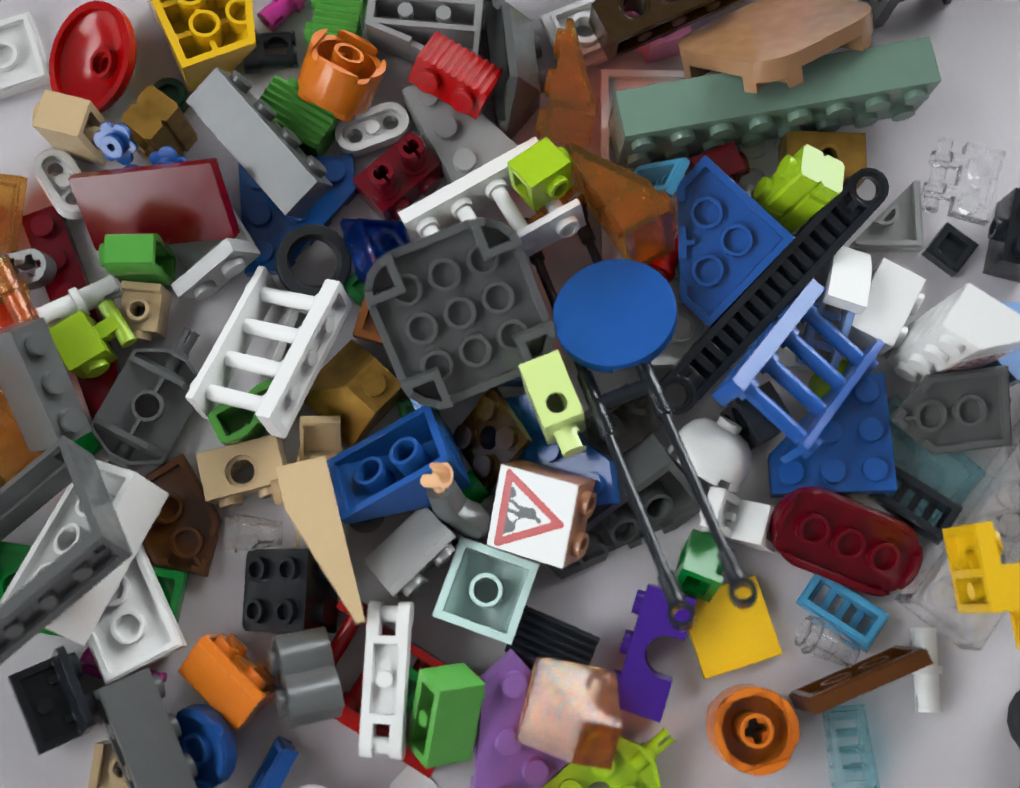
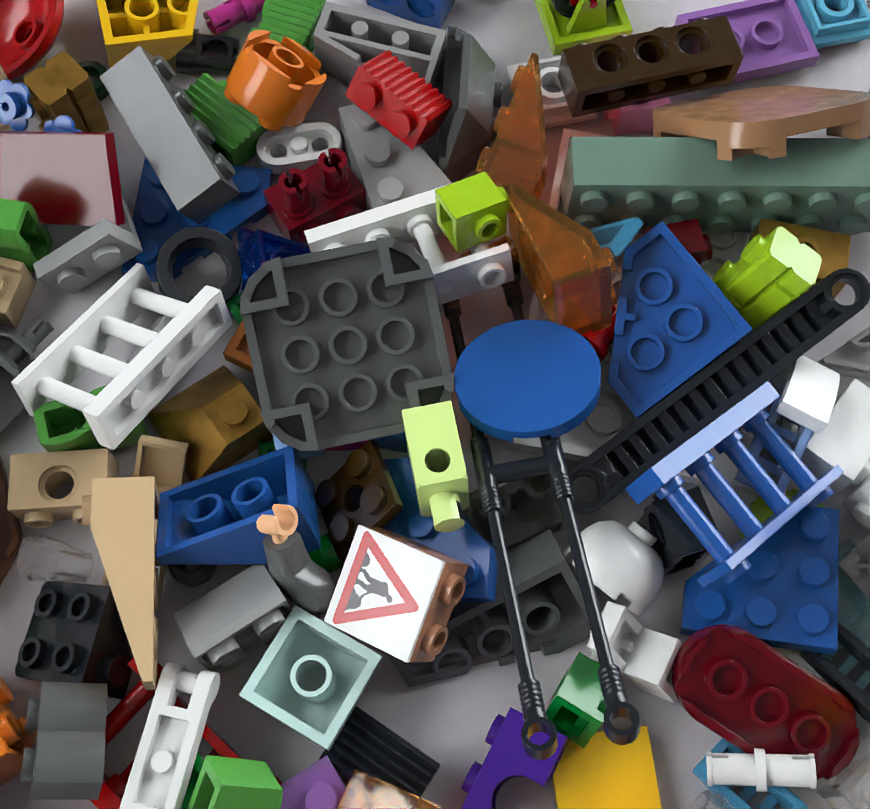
camera: 10 degrees right, 10 degrees down
none -> white pin [706,748,817,792]

